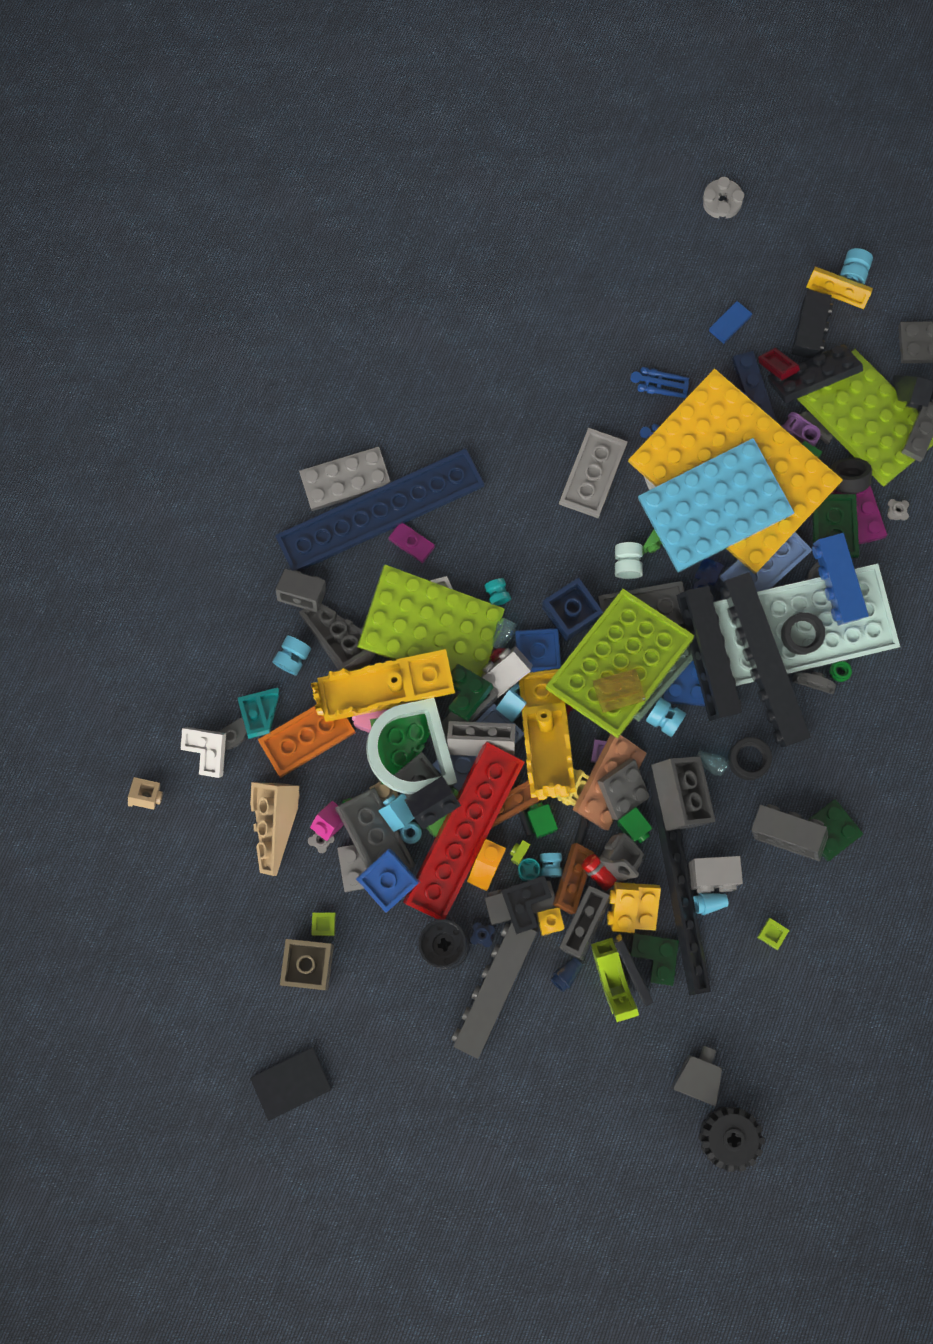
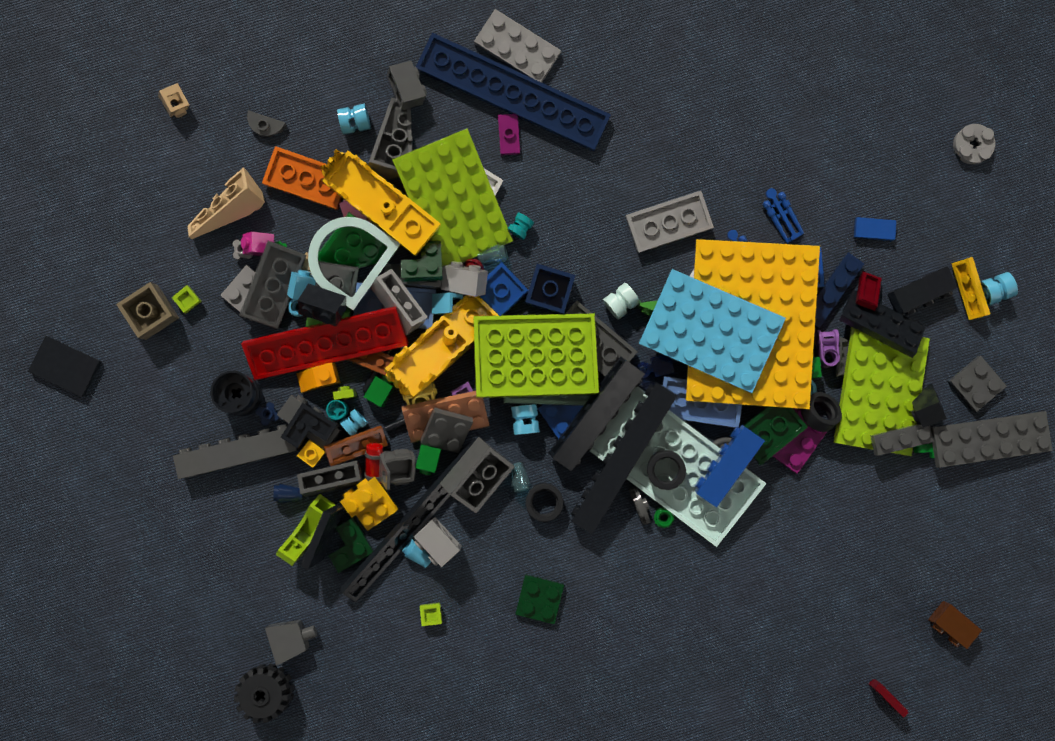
camera: 45 degrees right, 10 degrees up
white plate [181,727,226,778] -> none
teal wing [237,688,279,739] -> none
blue plate [356,848,420,913] -> none
clear yellow plate [593,669,646,713] -> none
dark grey brick [752,804,828,862] -> none
light grey plate [887,499,909,521] -> none

